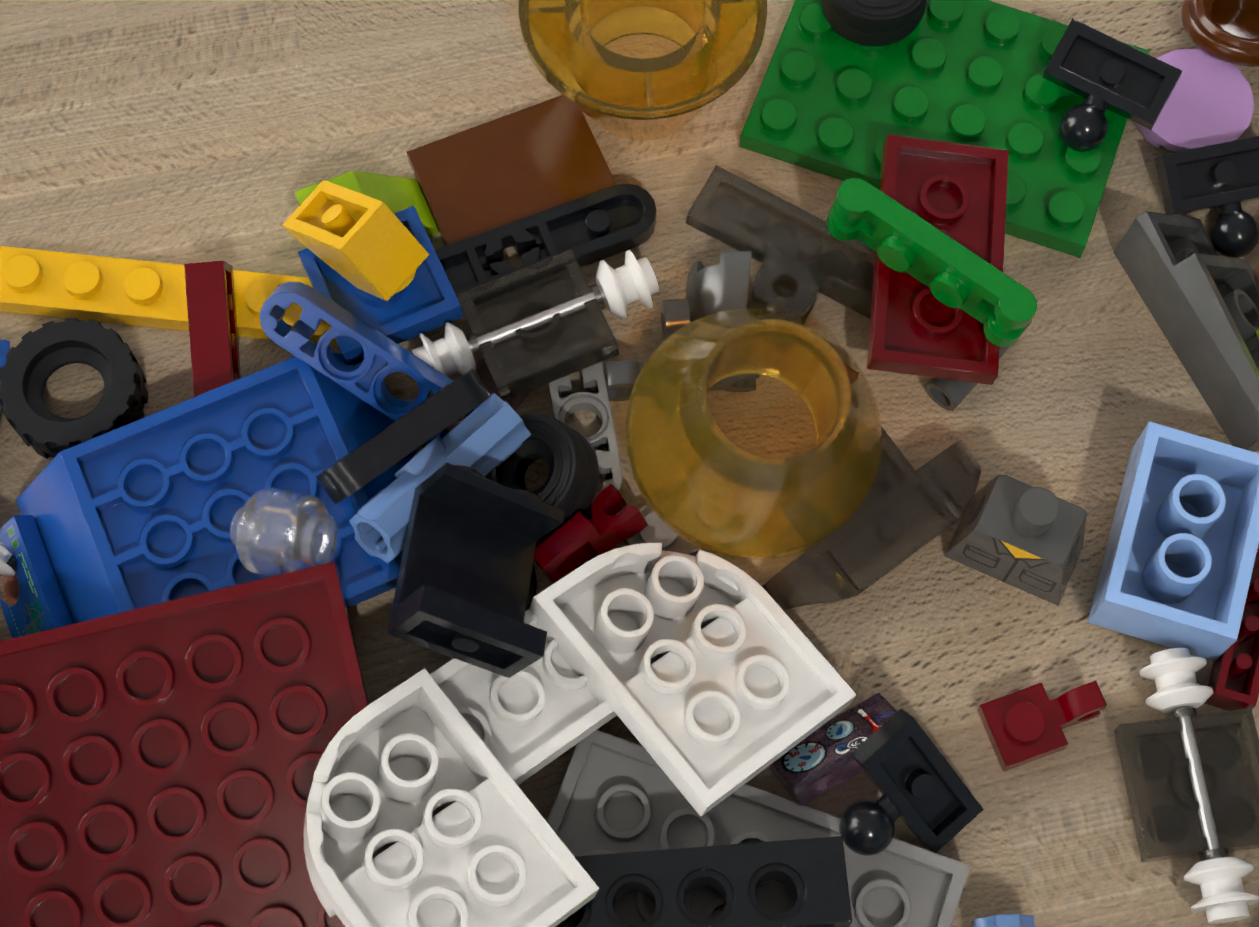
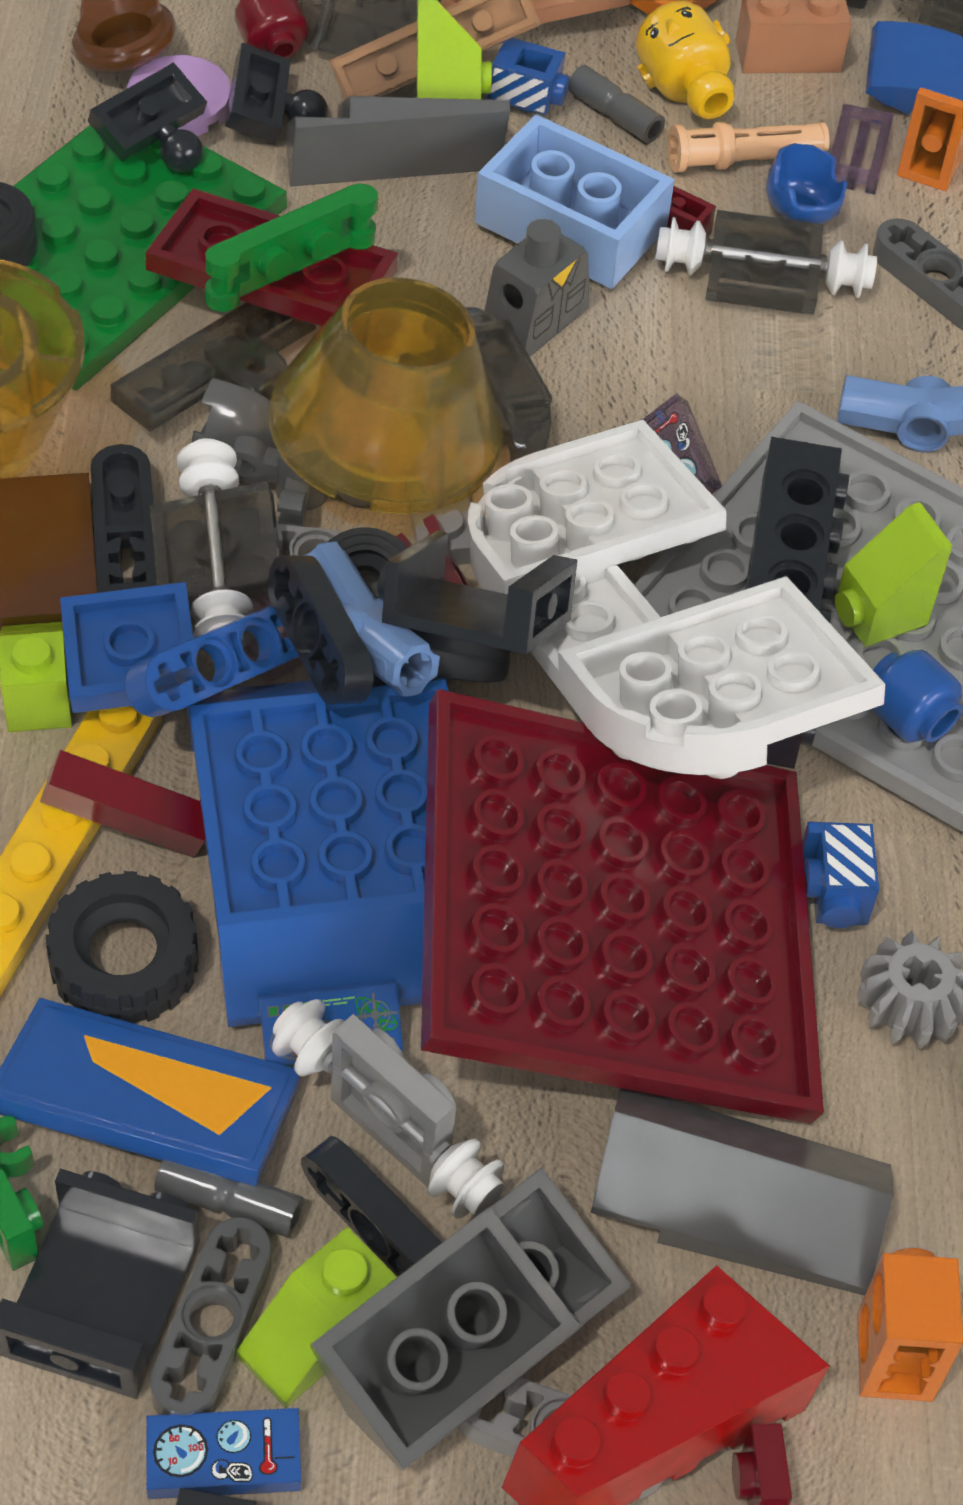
camera: 80 degrees left, 15 degrees down
clear head [230,488,337,577] -> none
yellow slope [282,180,430,301] -> none
black plate [840,709,984,856] -> none
dark red plate [977,680,1107,772] -> none

